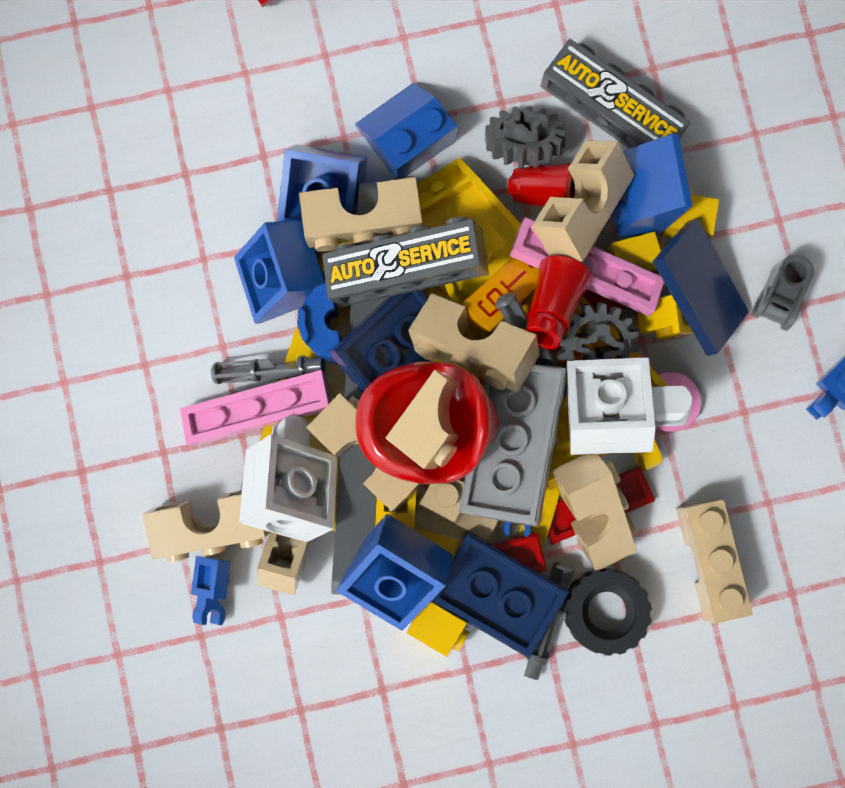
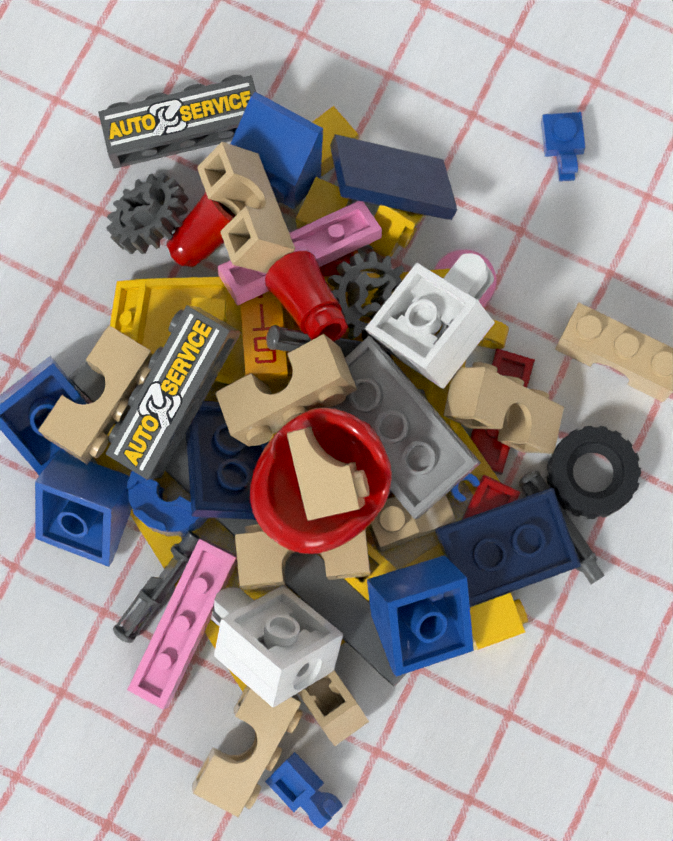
camera: 50 degrees left, 5 degrees down
blue slope [355,82,457,180] -> none
dark grey piece [751,255,814,331] -> none

